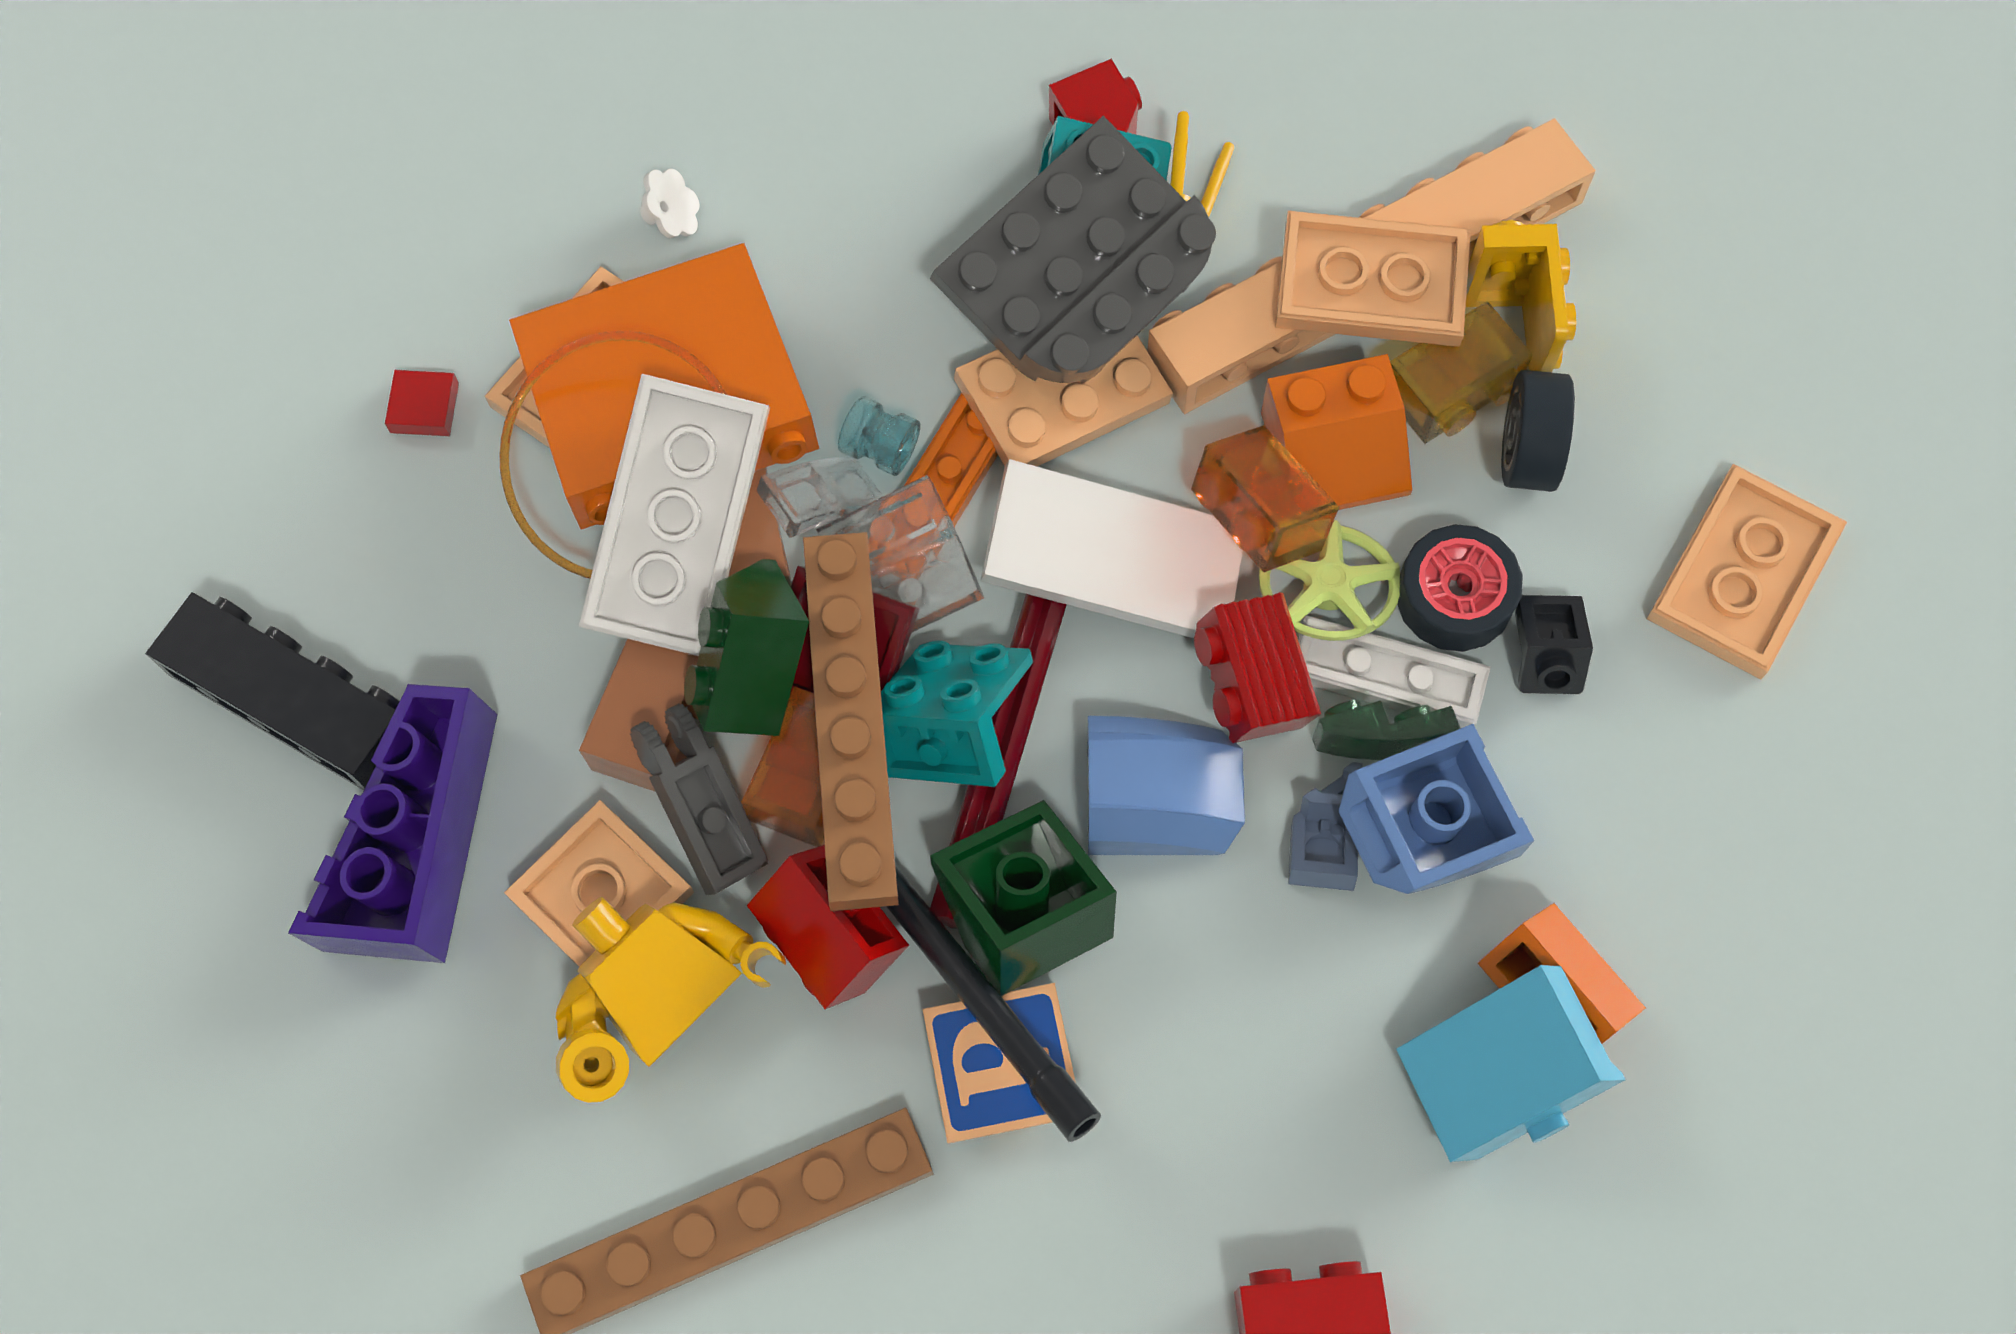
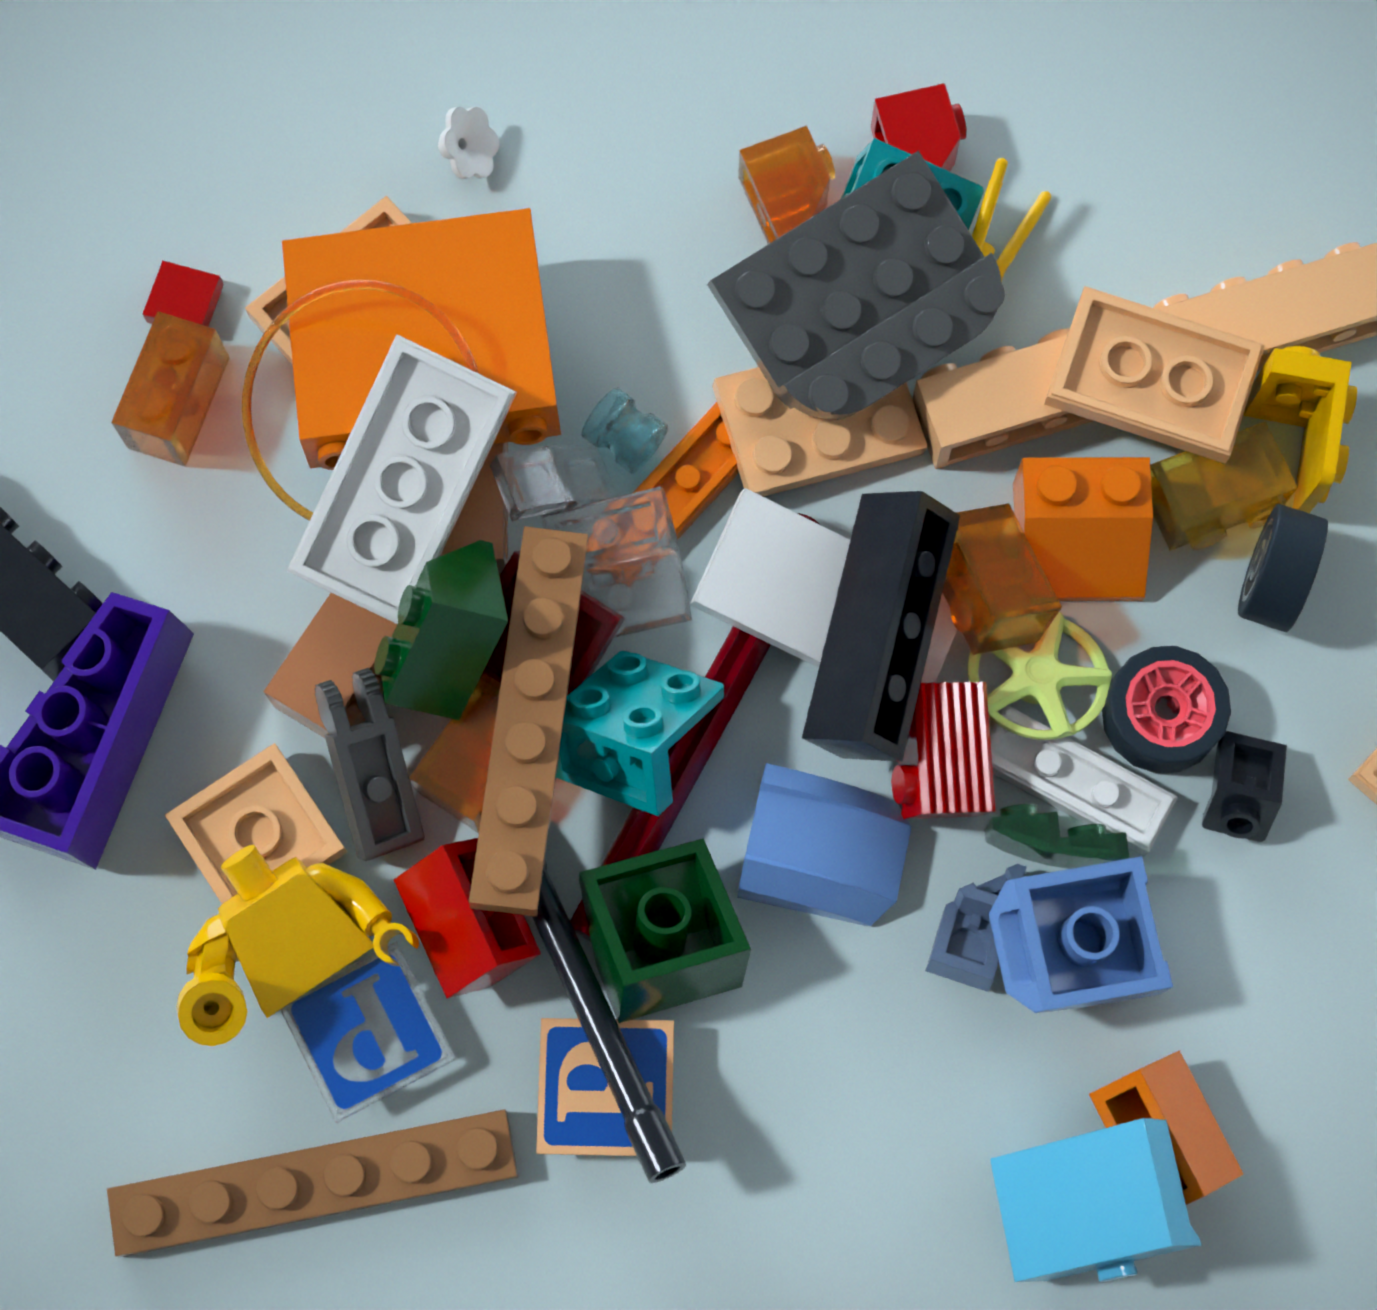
camera: 10 degrees right, 5 degrees up
none -> clear orange brick [111,311,230,467]
none -> piece [281,941,456,1123]
none -> clear orange slope [738,125,835,244]
none -> black brick [802,491,960,762]

